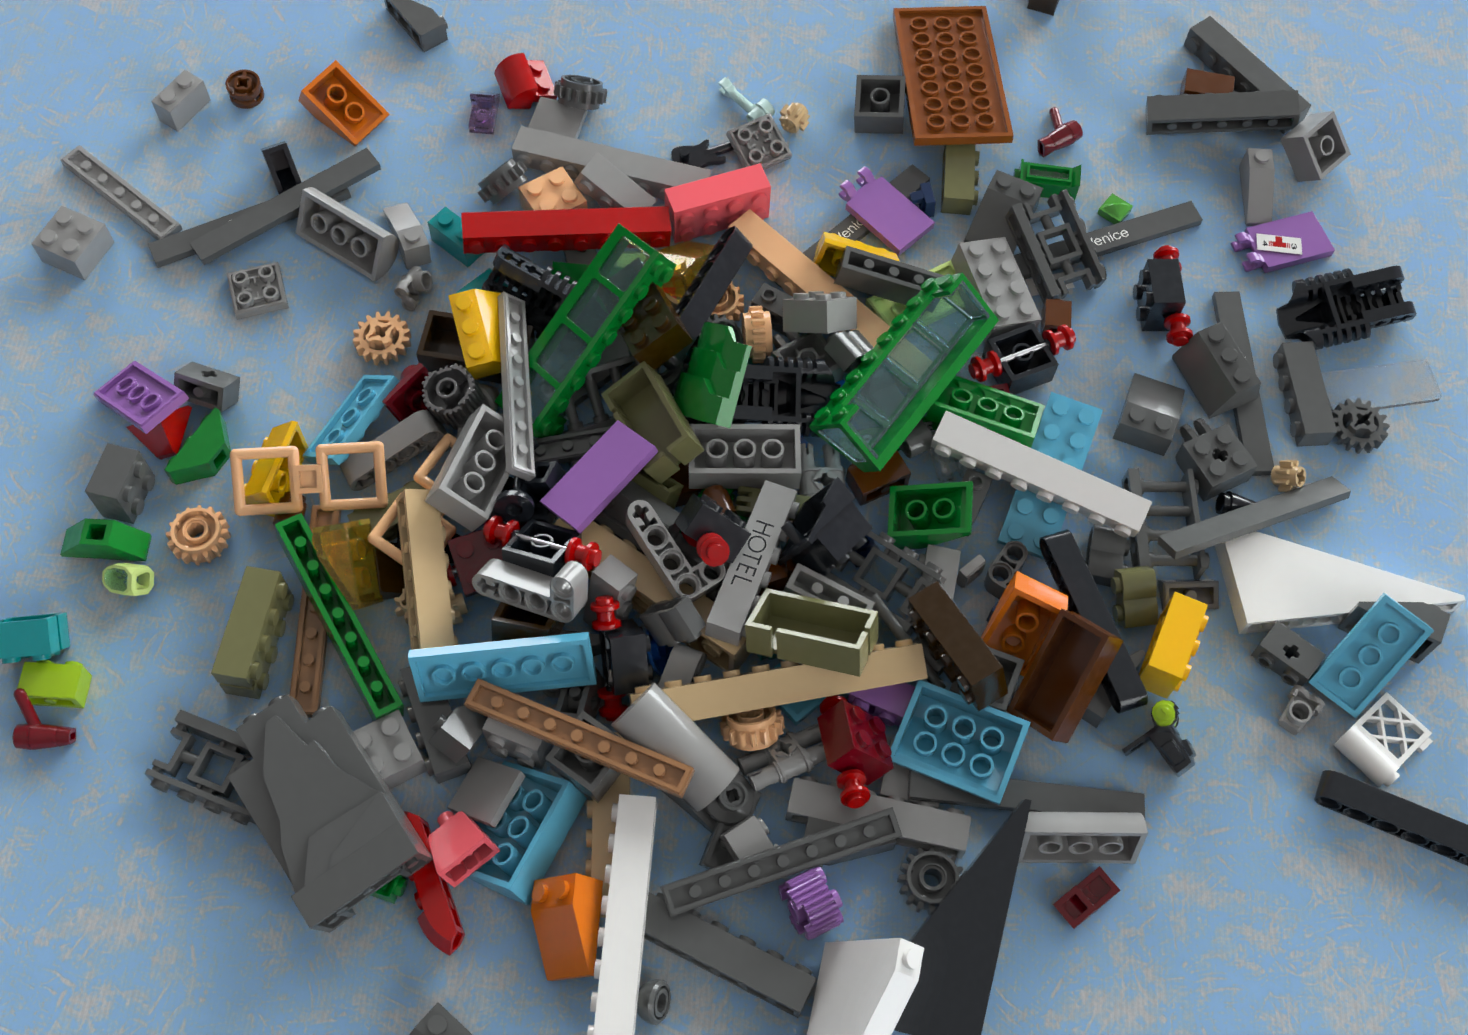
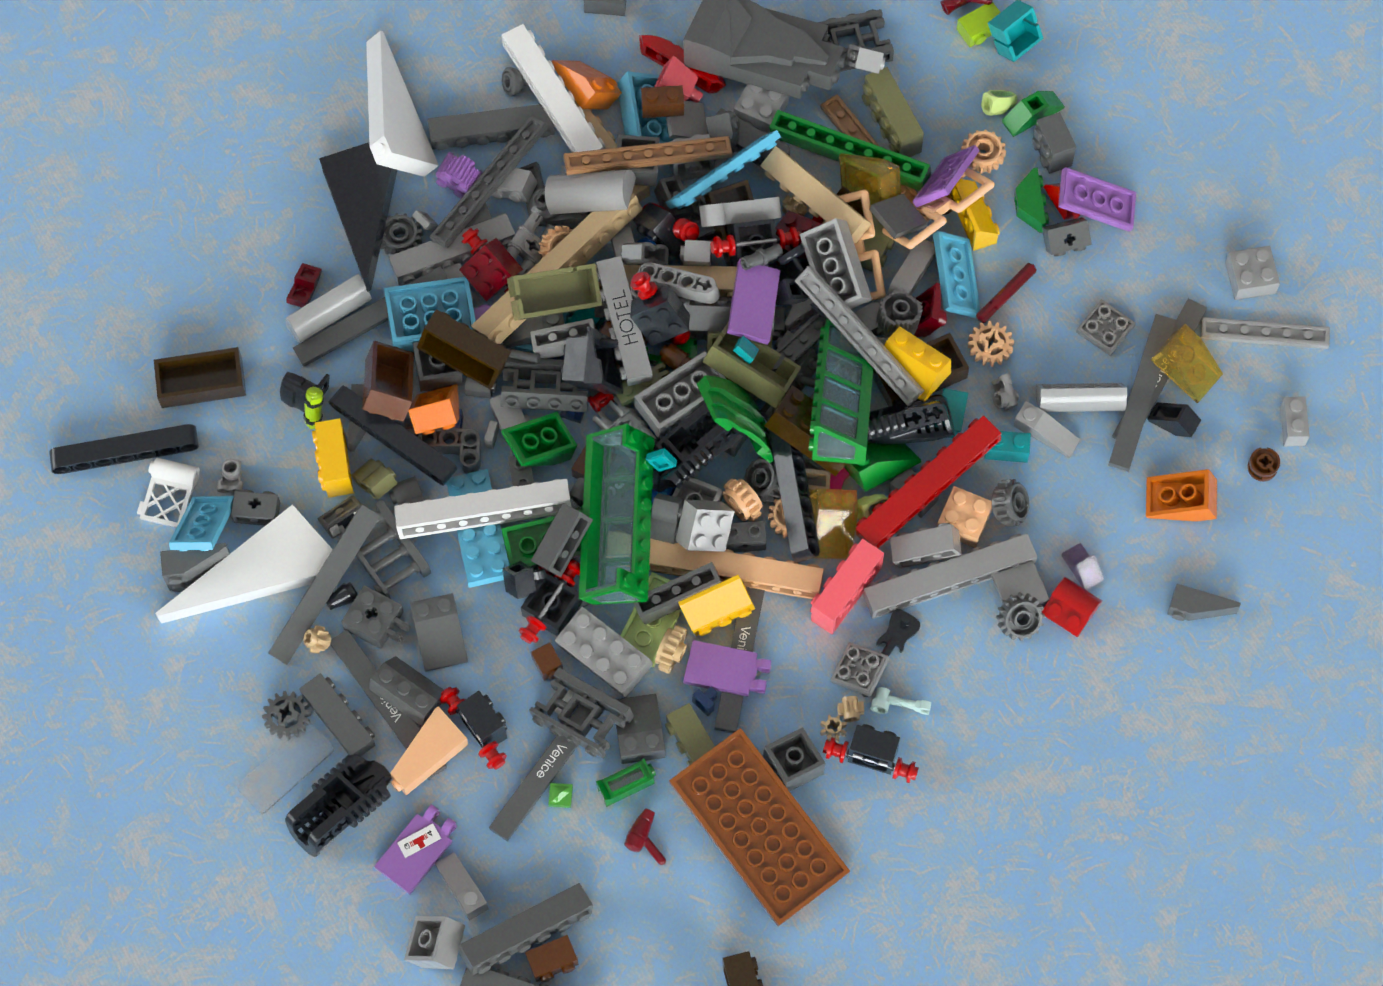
camera: 150 degrees right, 5 degrees up
none -> dark brown piece [153,347,246,408]
none -> light nougat slope [390,706,468,795]
none -> light grey tile [412,210,438,231]
none -> black brick [502,561,546,599]
none -> dark grey brick [531,503,593,577]
none -> reddish brown brick [641,85,684,118]
none -> teal tile [646,448,677,472]
none -> tan gear [655,625,687,674]
none -> teal tile [733,336,759,364]
none -> dark grey pin [740,244,783,270]
none -> tan gear [820,714,847,743]
none -> black brick [822,724,919,784]
none -> light grey brick [846,44,885,74]
none -> dark grey tile [869,194,928,239]
none -> medium lavender tile [913,145,980,208]
none -> dark red axle [976,263,1037,323]
none -> clear yellow slope [1151,324,1223,403]

